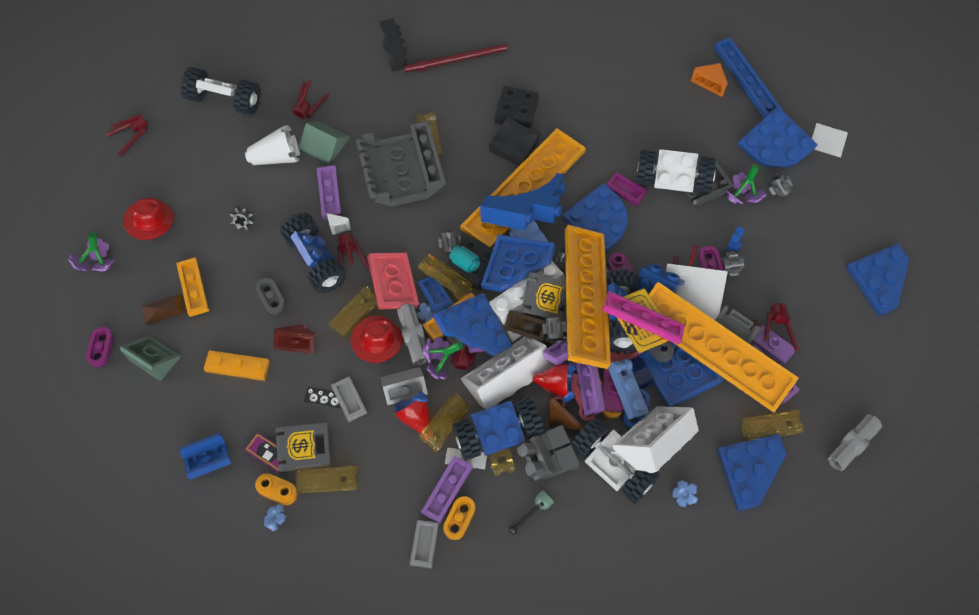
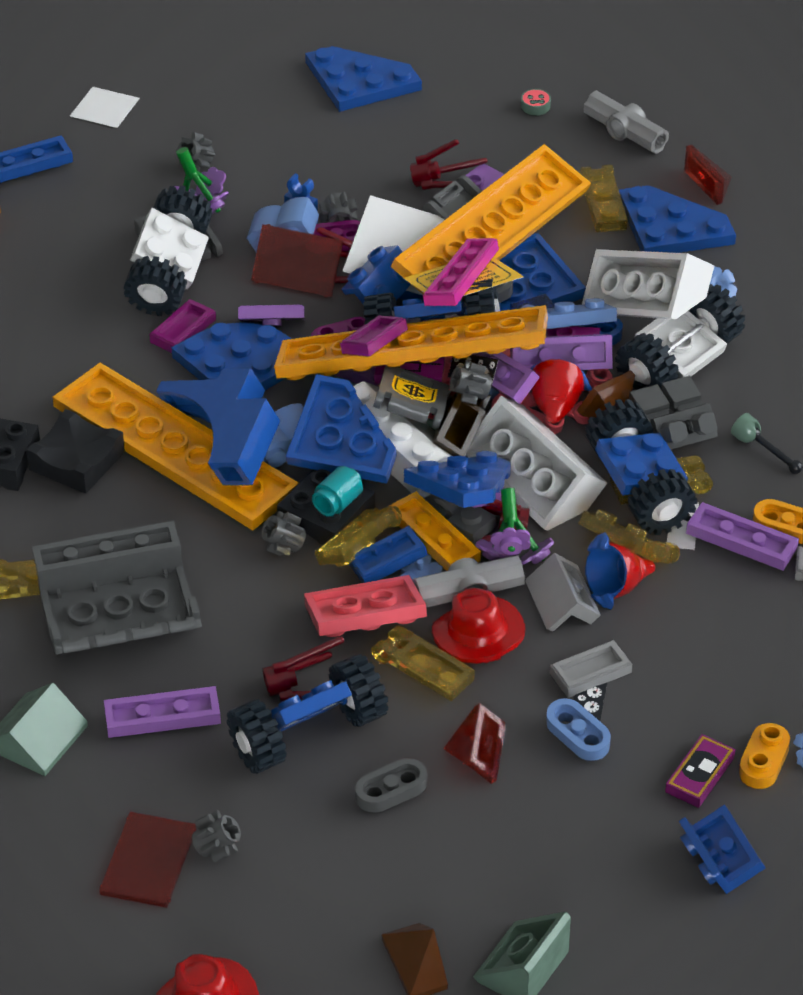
camera: 90 degrees left, 20 degrees down
light orange plate [176,257,209,317] -> none
light orange plate [204,350,270,381] -> none
white cone [245,125,300,165] -> none
dark grey container [276,422,331,472] -> none
clear yellow plate [296,466,357,493] -> none
white slope [327,214,351,235] -> none
blue plate [737,107,818,168] -> none
none -> clear red piece [99,812,196,908]
none -> medium lavender plate [238,305,305,327]
none -> medium blue brick [247,197,319,255]
none -> clear red piece [251,224,343,297]
none -> magenta tile [340,315,408,357]
none -> tile [521,89,551,116]
none -> medium blue plate [546,698,611,761]
none -> clear red slope [684,144,732,205]

